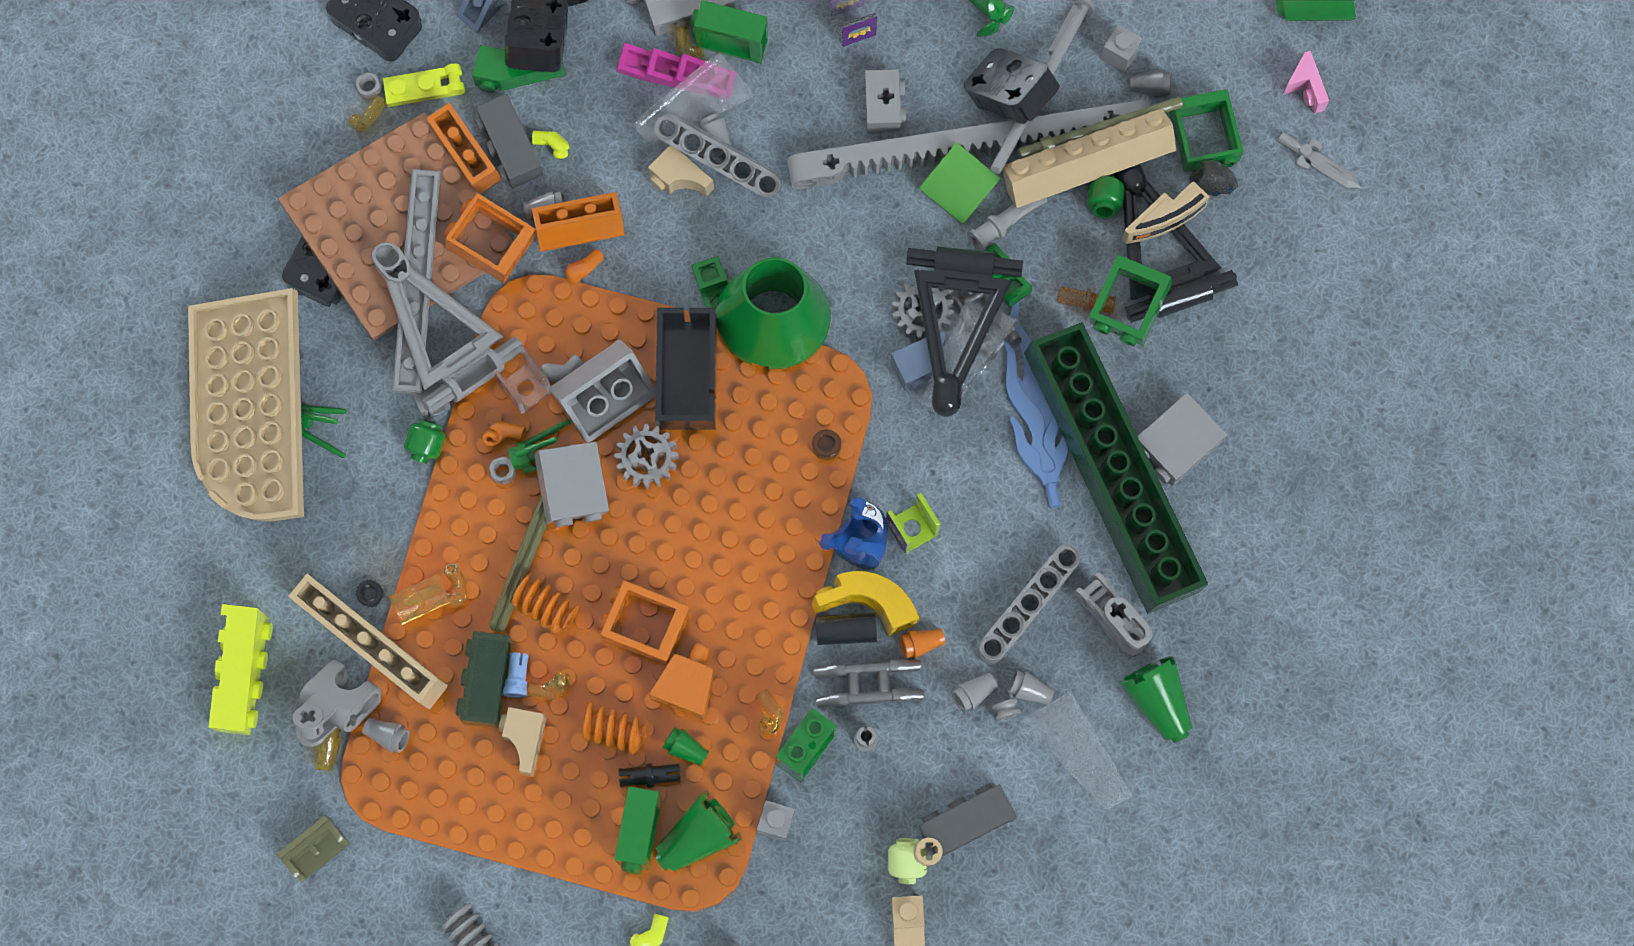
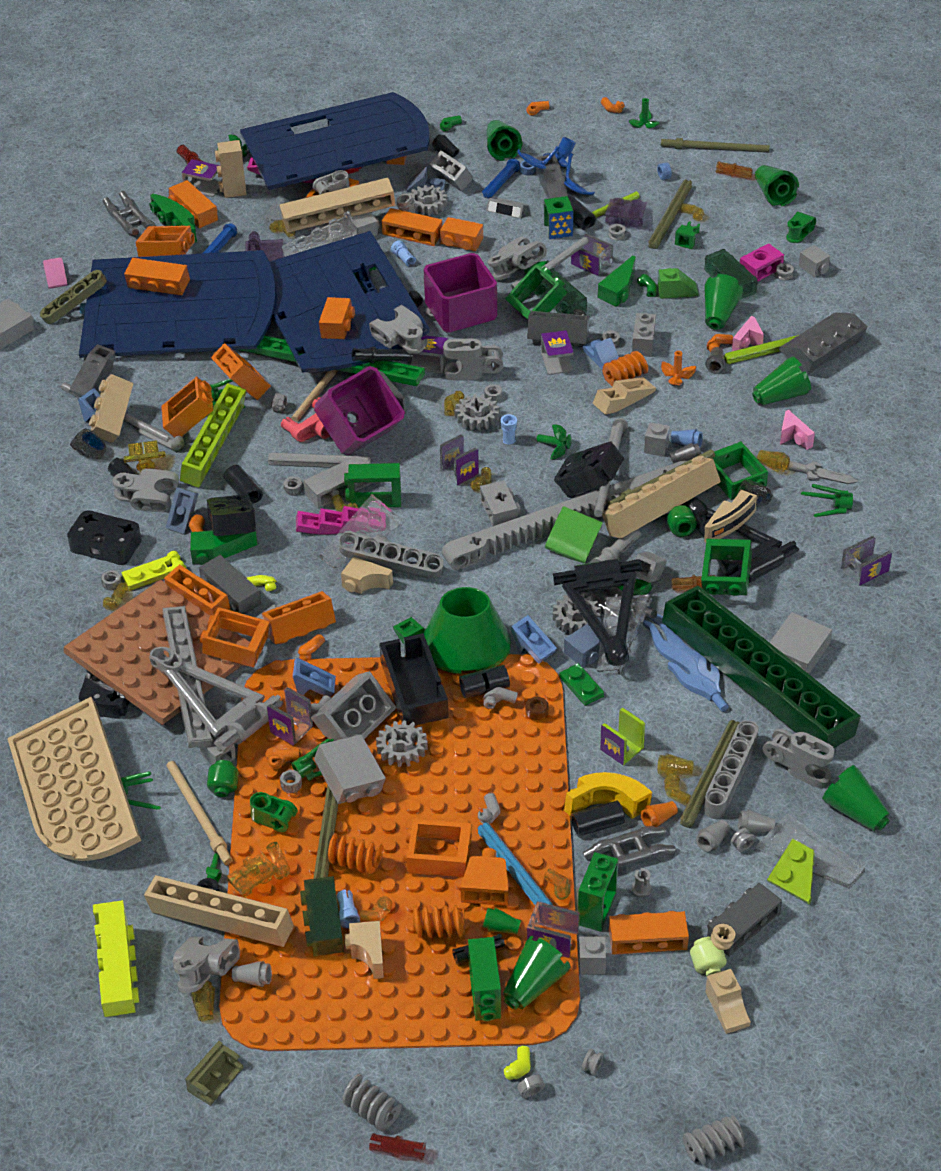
camera: 15 degrees left, 30 degrees down
blue piece [819,497,888,569] -> none
none -> tan bar [166,761,233,866]
none -> orange arm [189,514,205,532]
none -> green hand [206,853,222,882]
none -> green piece [250,792,298,832]
none -> medium blue slope [293,658,336,697]
none -> black pin [459,665,510,699]
none -> clear yellow arm [470,467,492,491]
none -> light grey arm [478,793,500,824]
none -> dark azure axle [478,823,553,907]
none -> light grey arm [483,687,517,709]
none -> medium blue slope [510,615,557,664]
none -> clear piece [527,901,580,958]
none -> green plate [559,663,604,706]
none -> orange brick [609,911,689,955]
none -> light grey brick [636,551,667,583]
none -> clear yellow cone [657,753,694,777]
none -> clear yellow arm [664,774,691,805]
none -> medium blue cone [671,429,703,448]
none -> olive axle [680,720,740,828]
none -> clear yellow cone [757,450,790,472]
none -> lime wing [767,838,815,904]
none -> green plant [801,484,853,517]
none -> clear piece [841,536,892,586]

